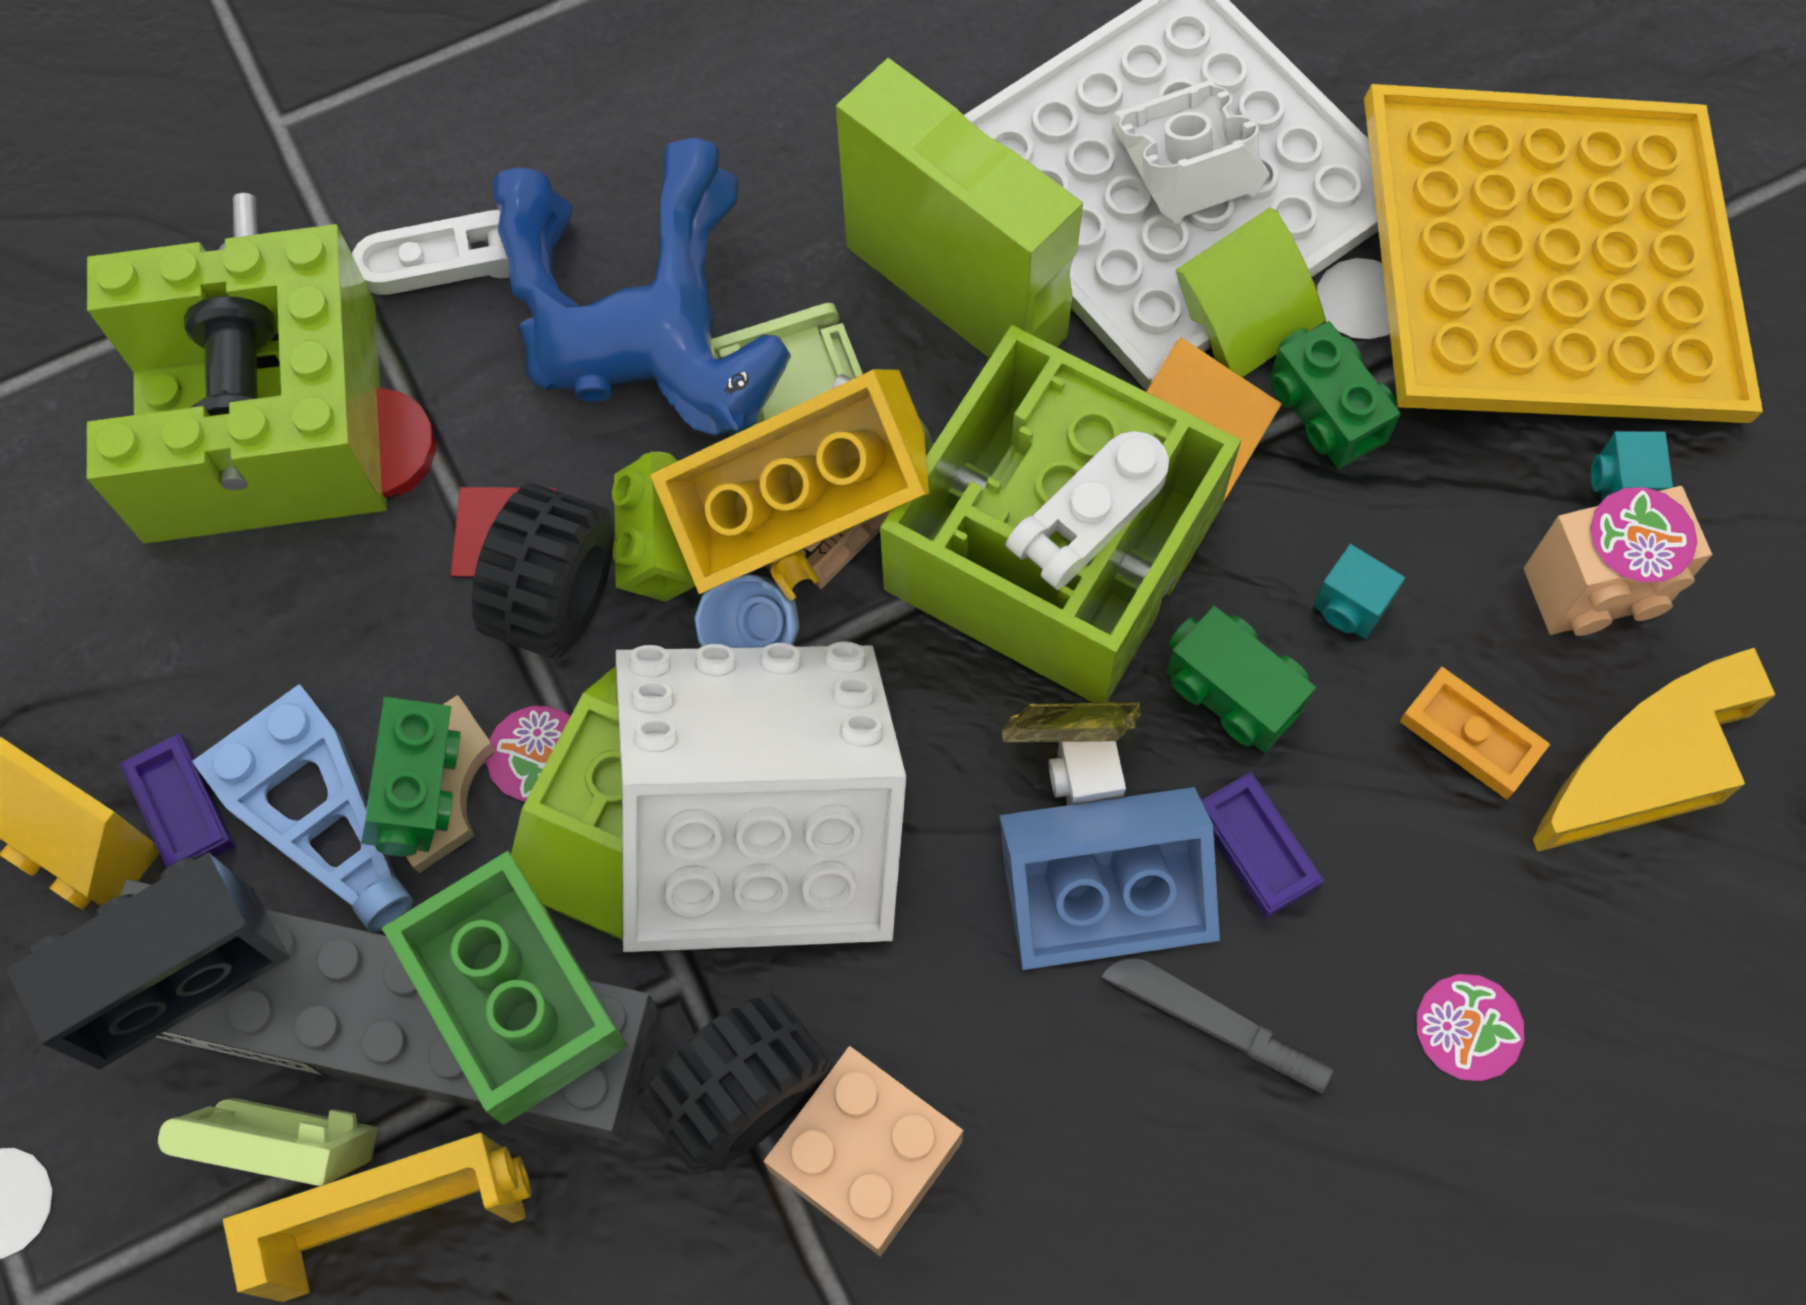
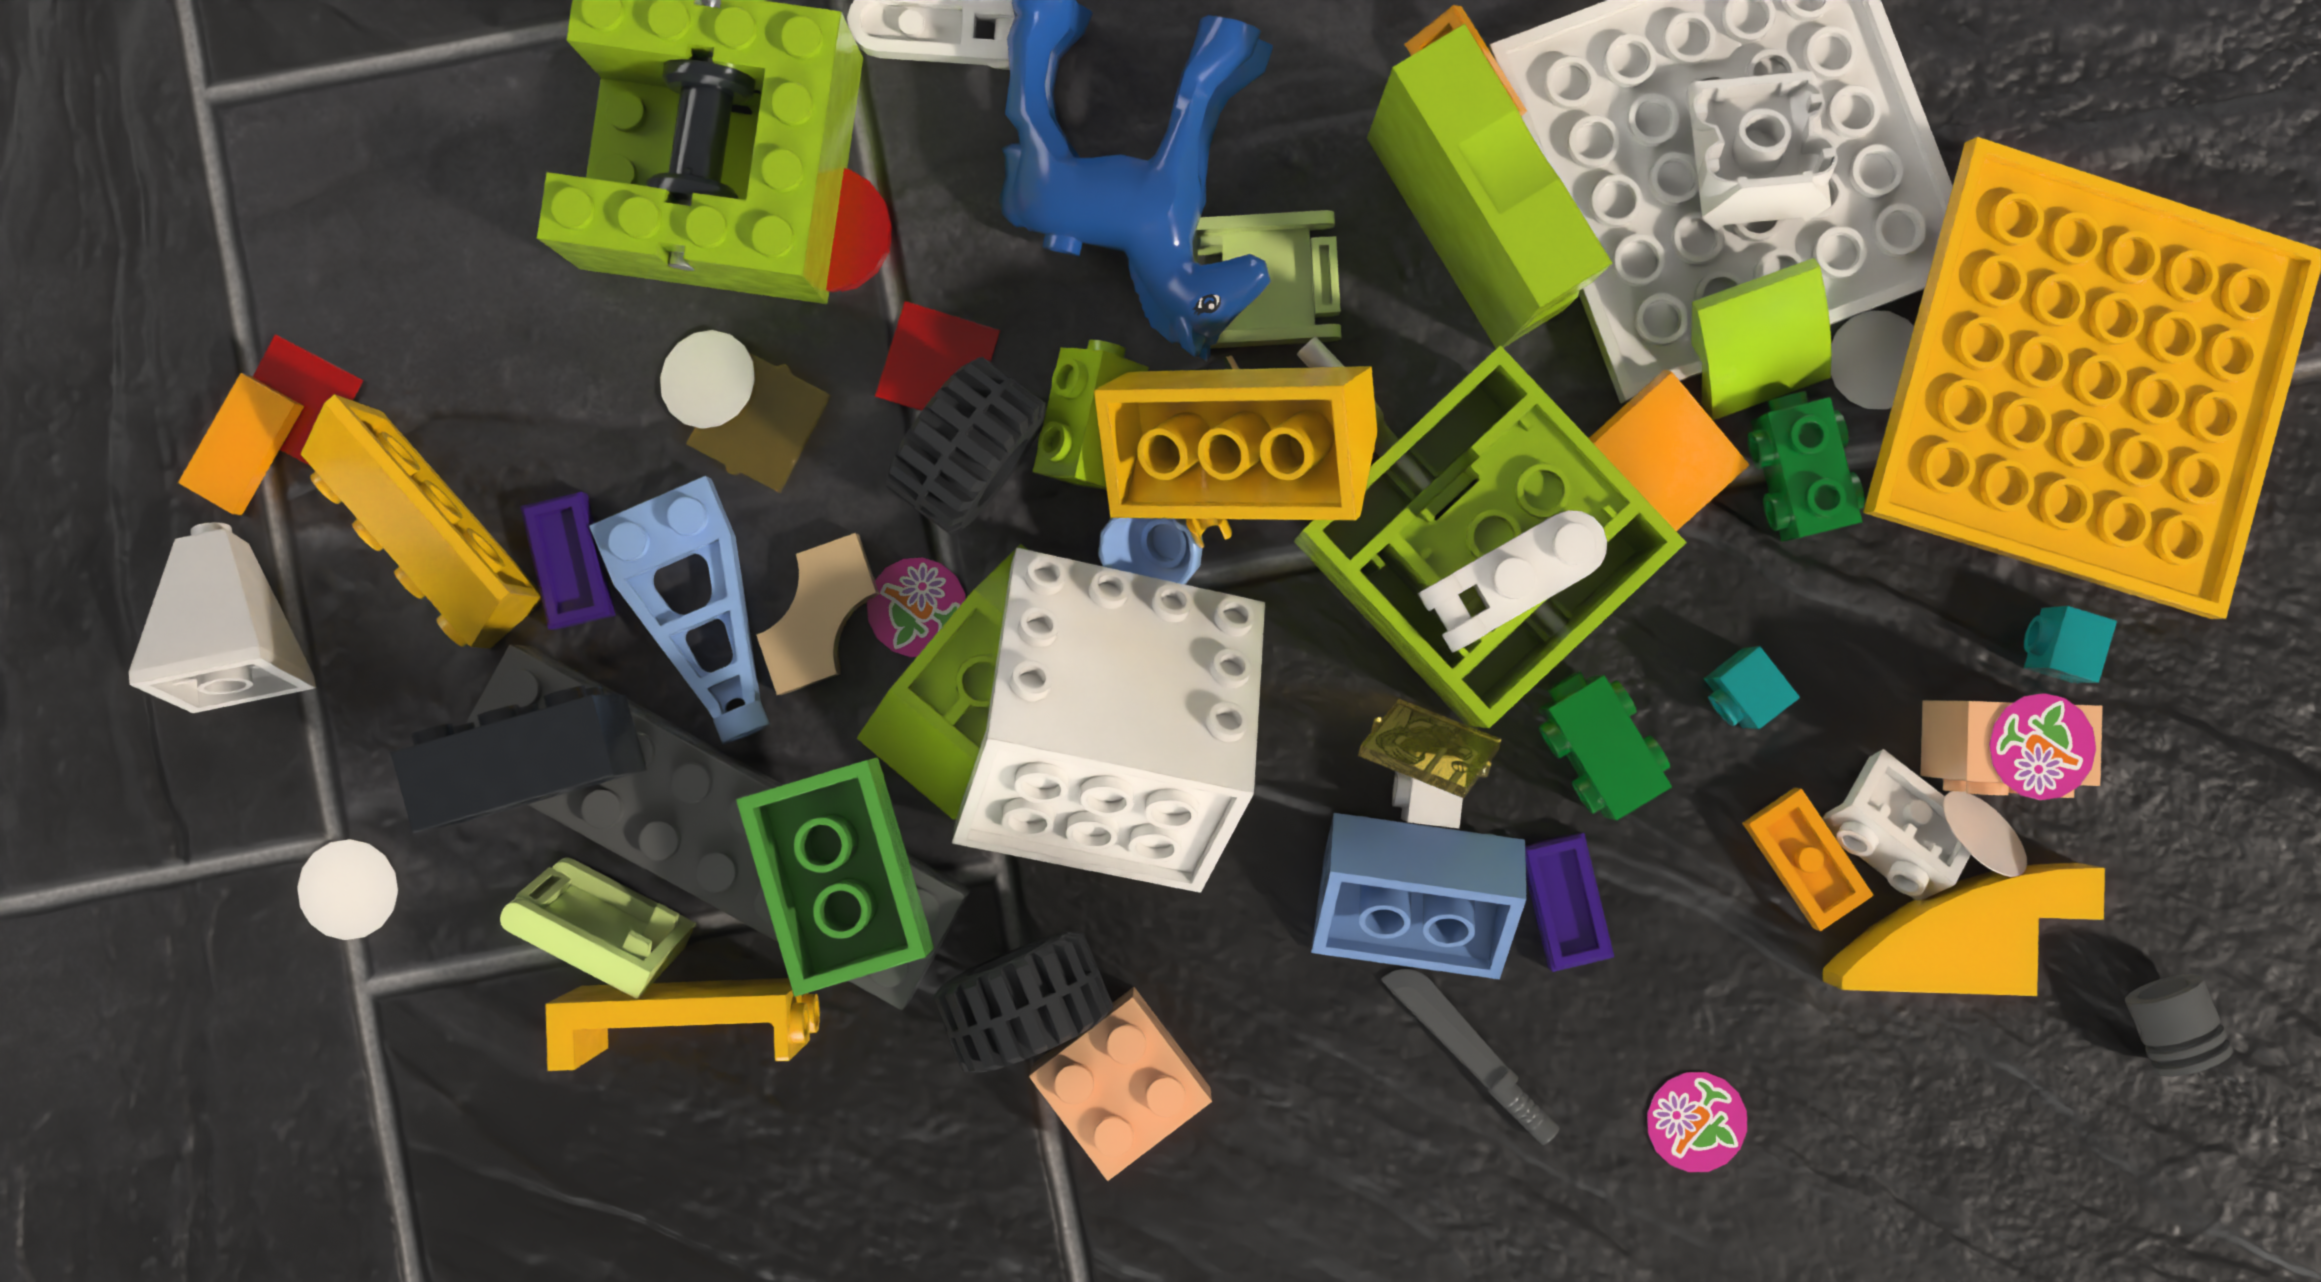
camera: 20 degrees right, 20 degrees up
green brick [361,697,460,857] -> none
none -> white sticker [660,330,755,429]
none -> clear yellow piece [686,352,831,493]
none -> white bracket [1822,749,1971,900]
none -> white sticker [1943,791,2027,877]

